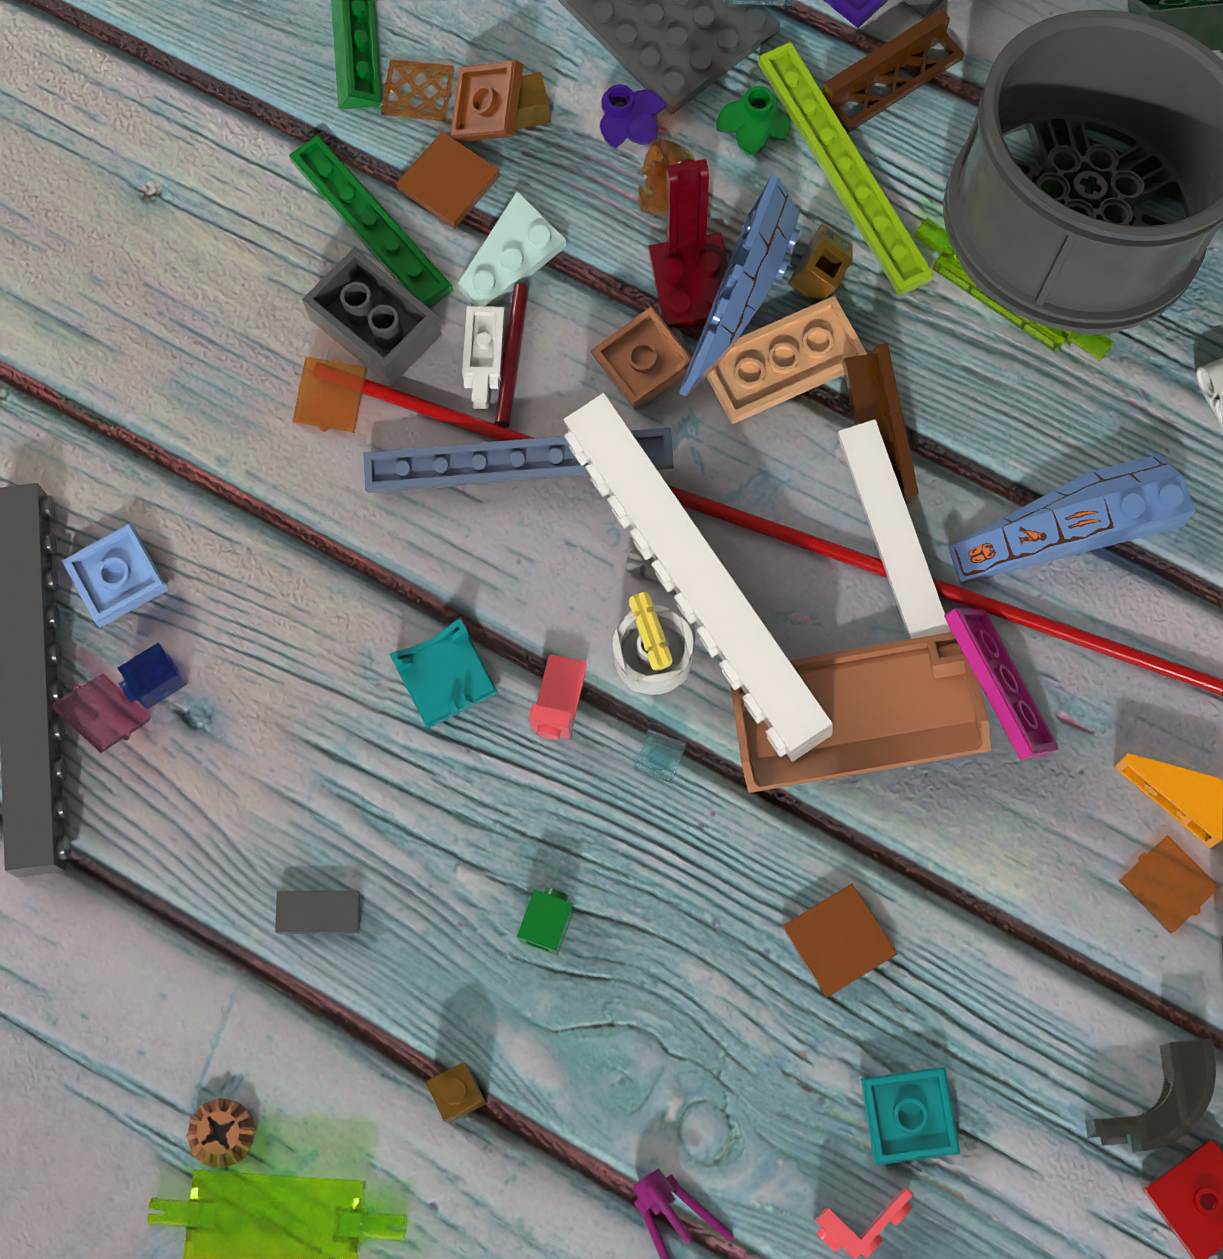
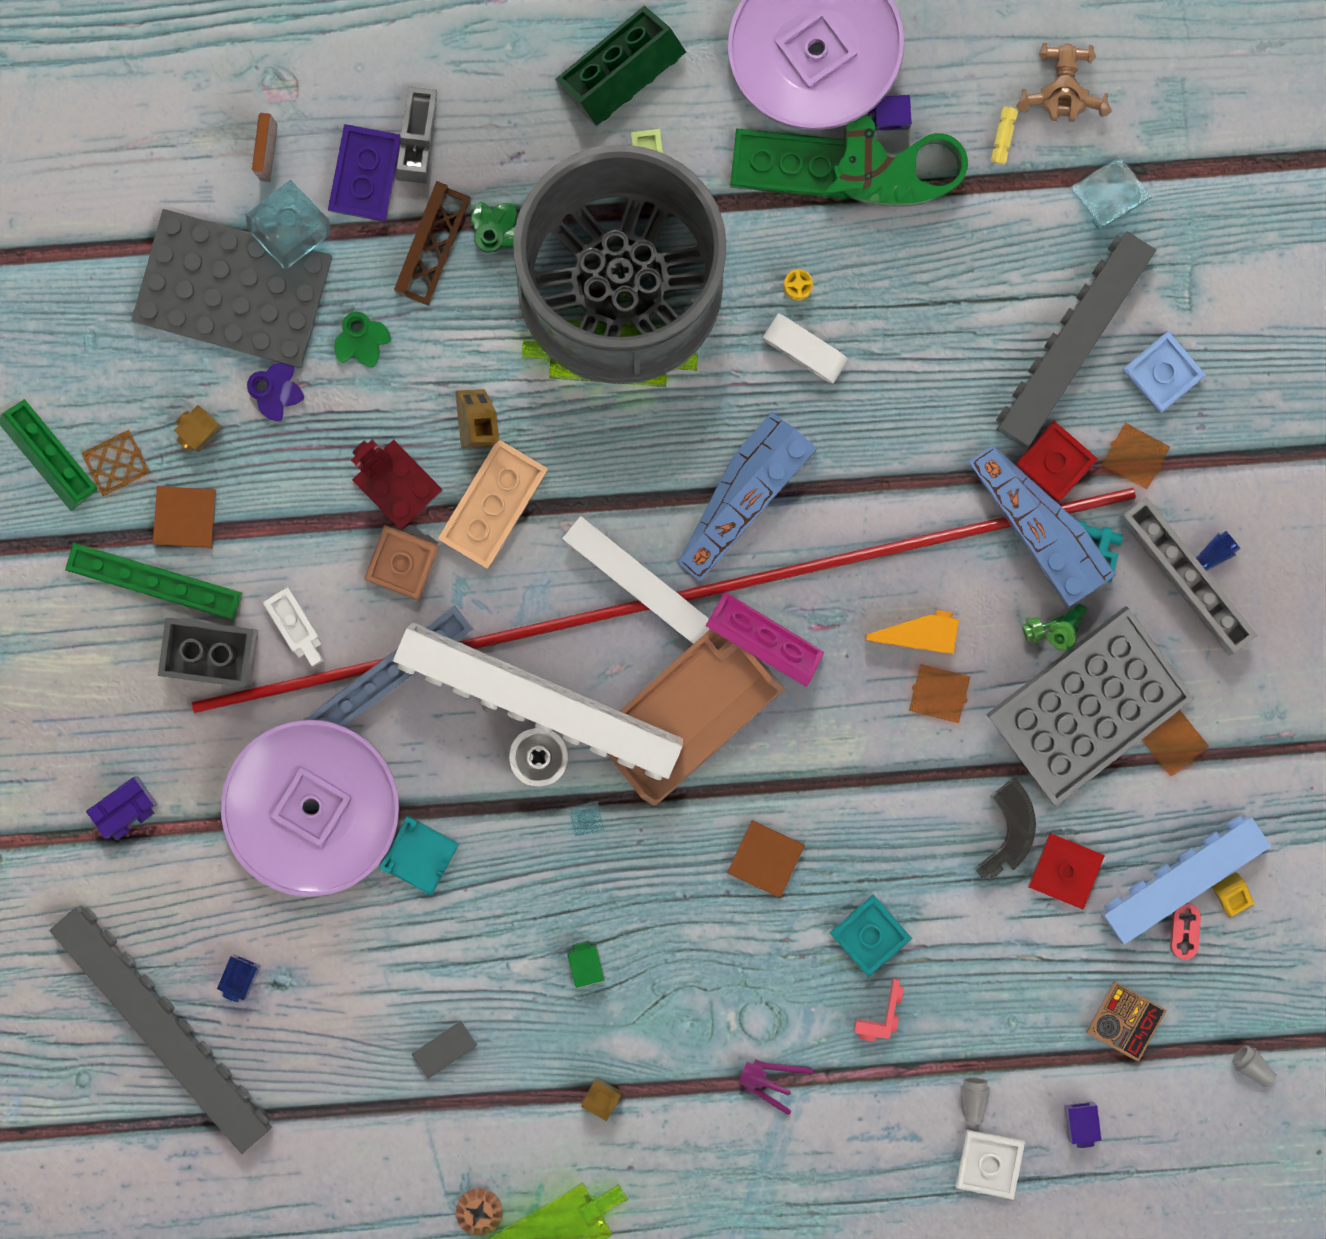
camera: 35 degrees left, 15 degrees up
clear pink piece [52,673,151,753] -> none
light blue plate [62,523,169,628] -> none
clear orange piece [293,357,367,433] -> none
dark orange tile [450,60,524,142] -> none
light aqua wing [458,191,567,307] -> none
dark red bar [494,283,529,427] -> none
coral bracket [528,655,587,740] -> none
light yellow axle [629,592,673,671] -> none
clear orange cylinder [638,139,696,216] -> none
medium blue wedge [679,174,800,396] -> none
lime plate [758,42,934,297] -> none
reddish brown fence [842,343,919,504] -> none
none -> dark purple brick [86,776,158,841]
none -> lavender dish [221,720,399,897]
none -> green plate [471,202,517,253]

